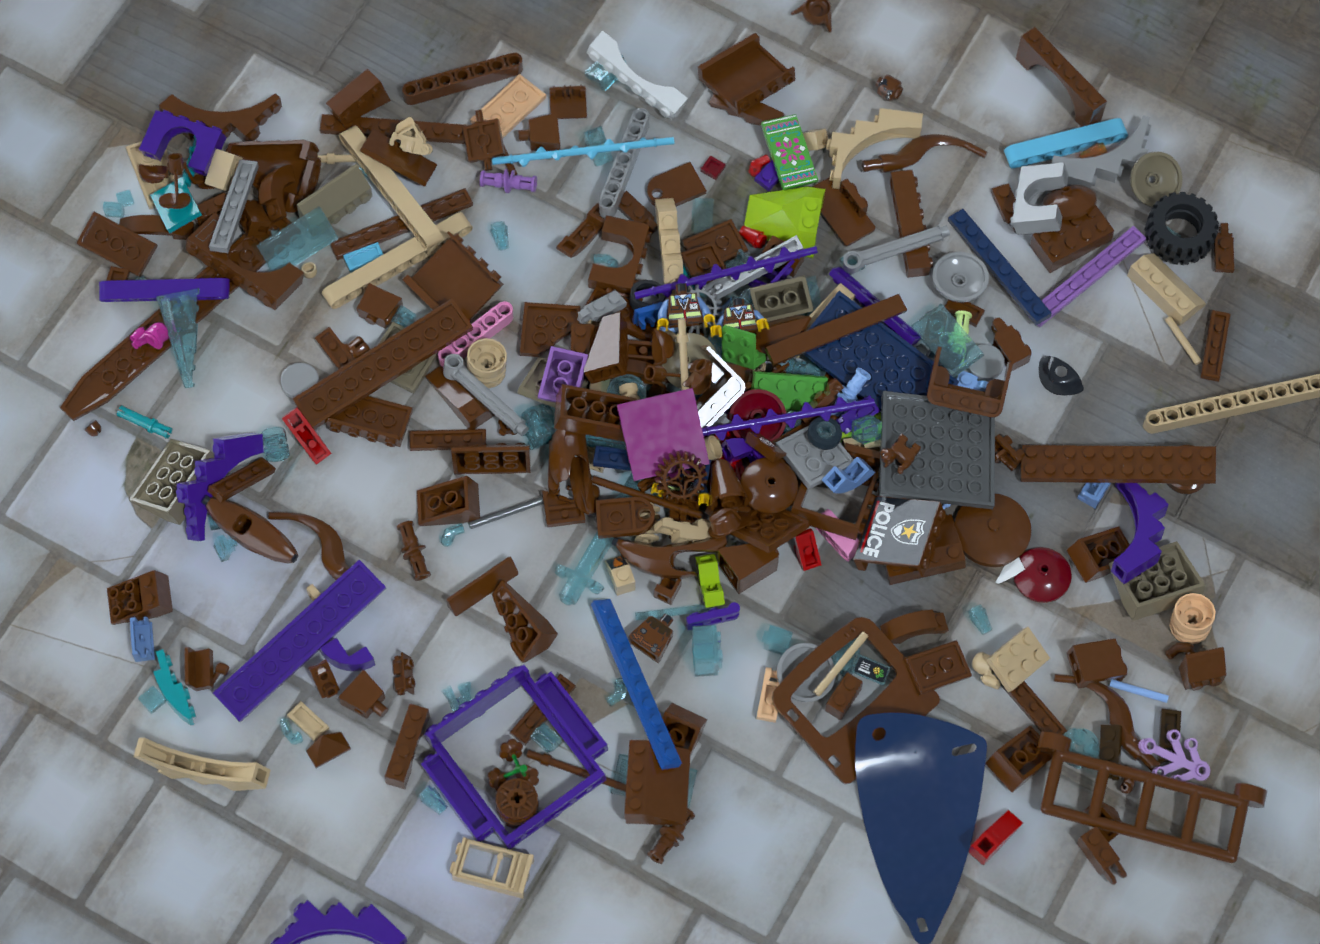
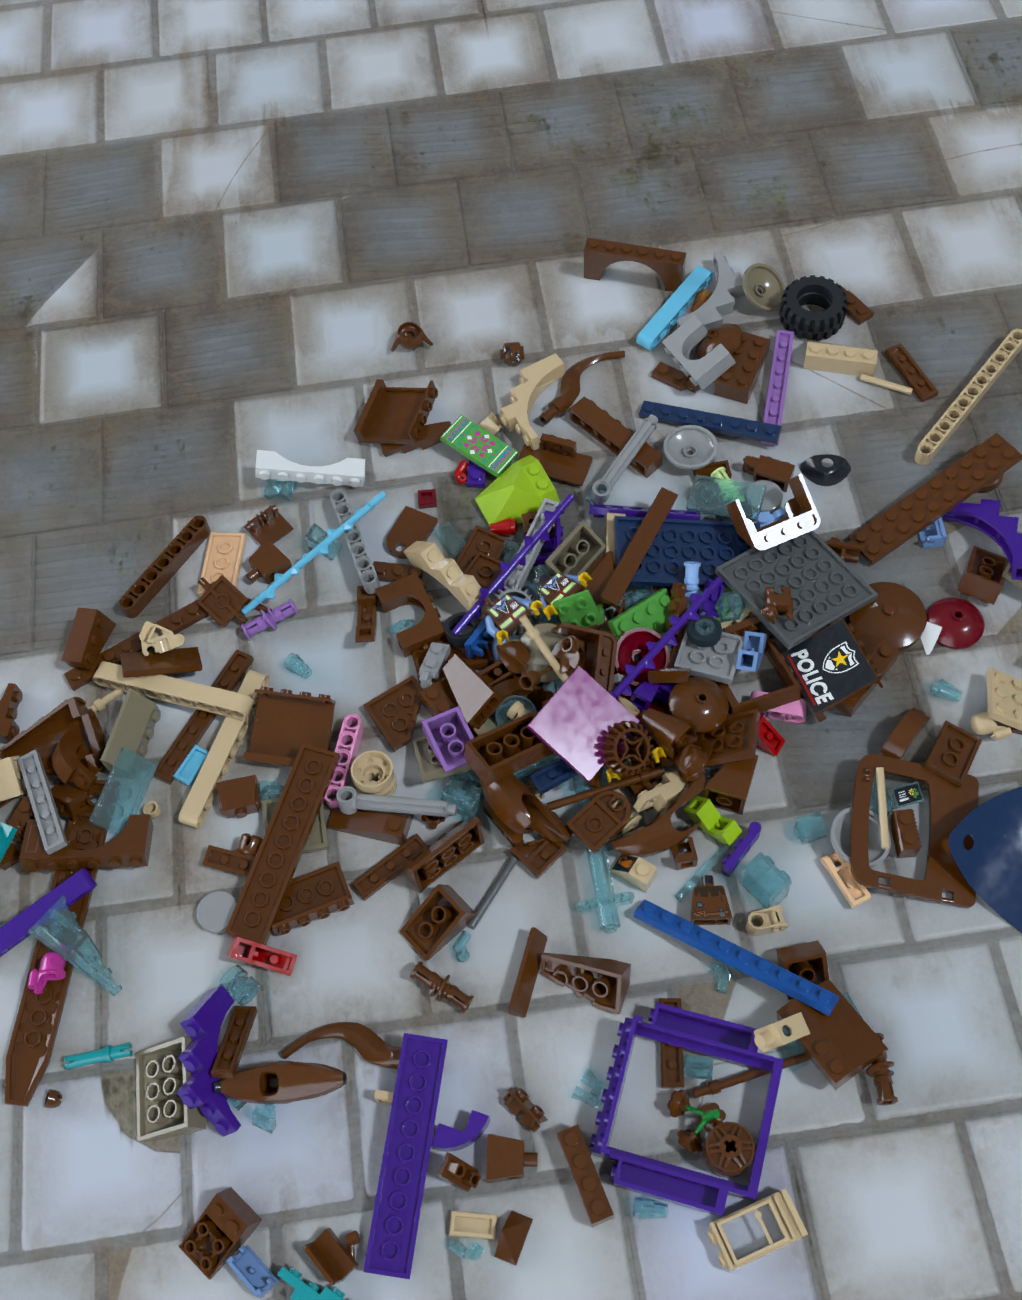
camera: 30 degrees left, 5 degrees down
none -> tan piece [745,905,789,936]
none -> tan torso [754,1012,811,1052]

